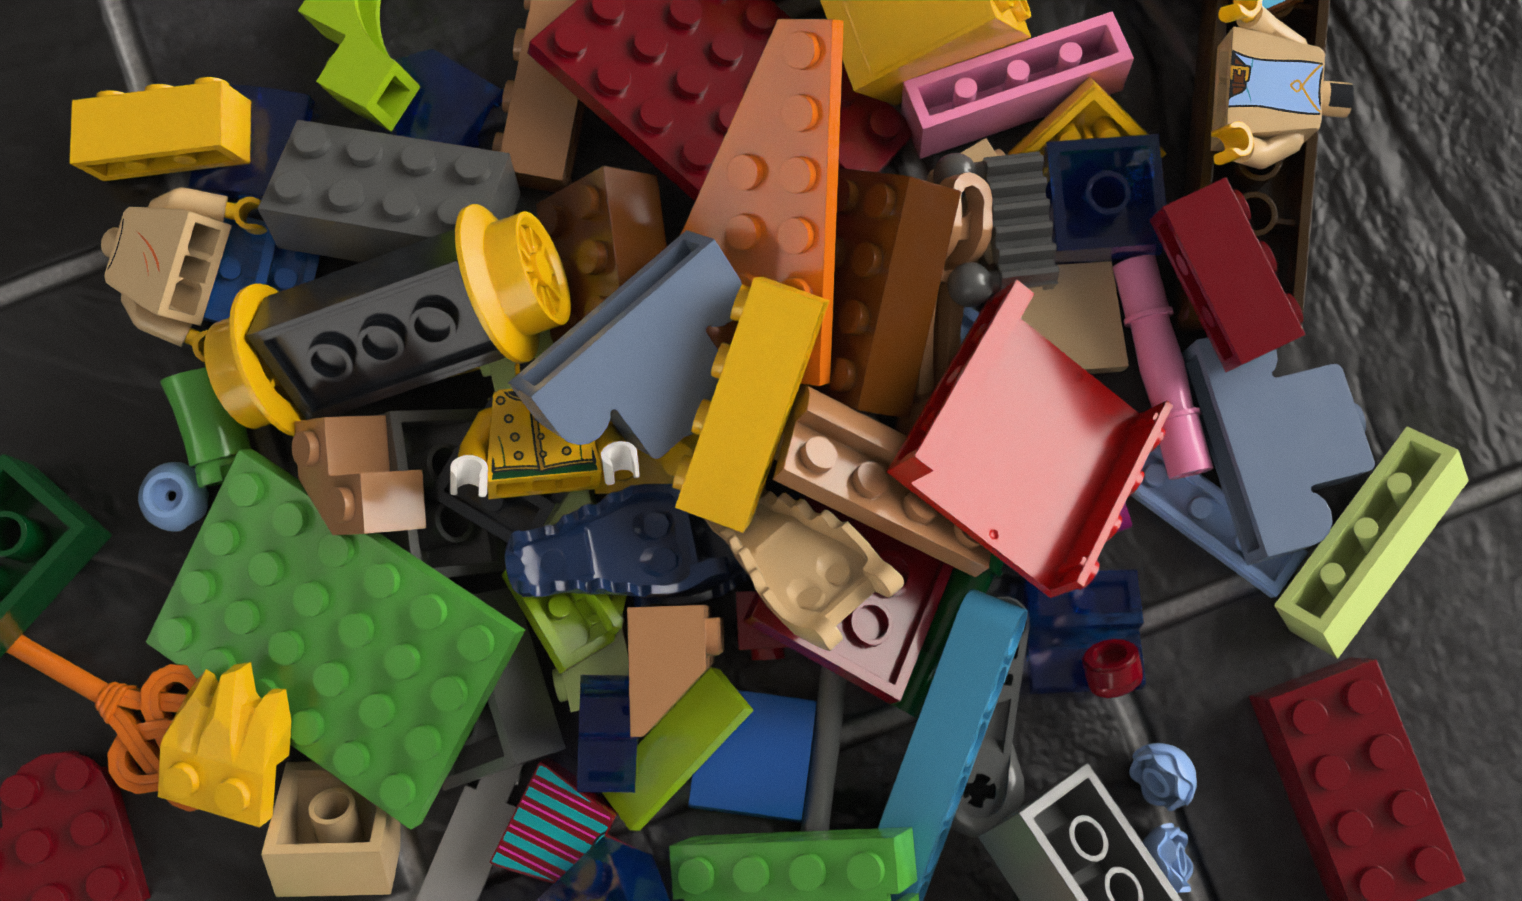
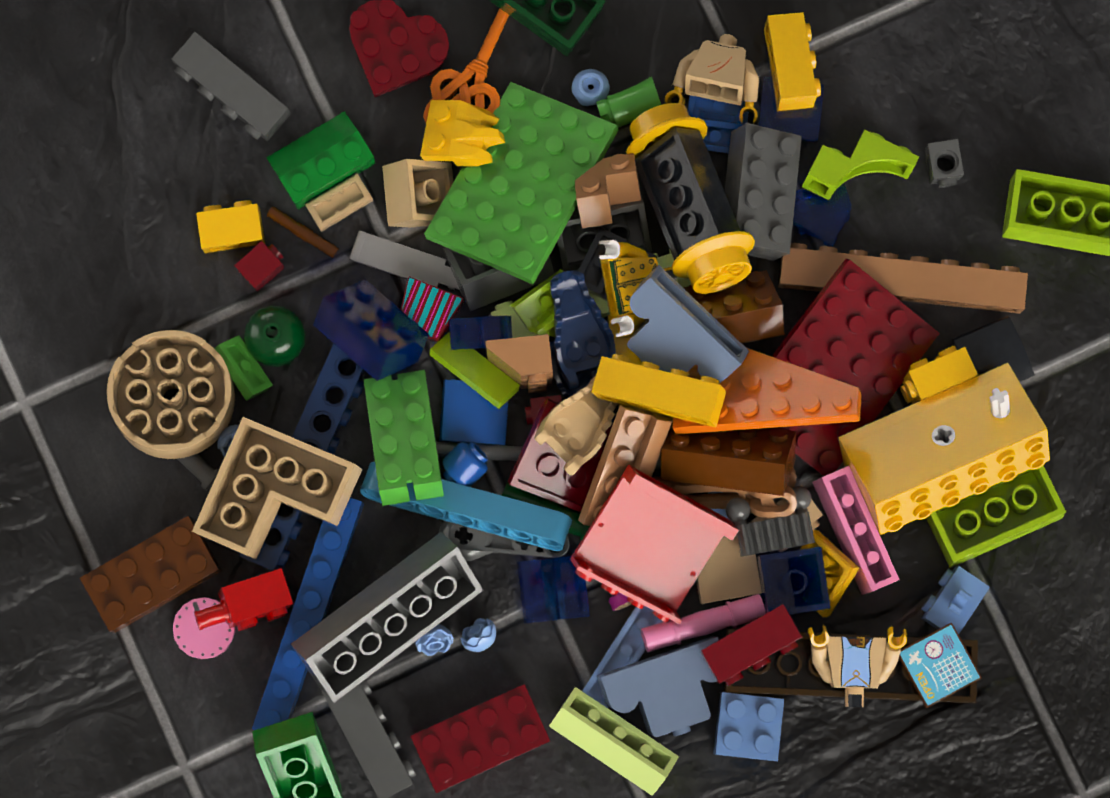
camera: 80 degrees right, 0 degrees up
dark red tile [1082,639,1143,699] -> none
none -> blue head [442,442,489,487]
none -> medium blue brick [713,692,784,762]

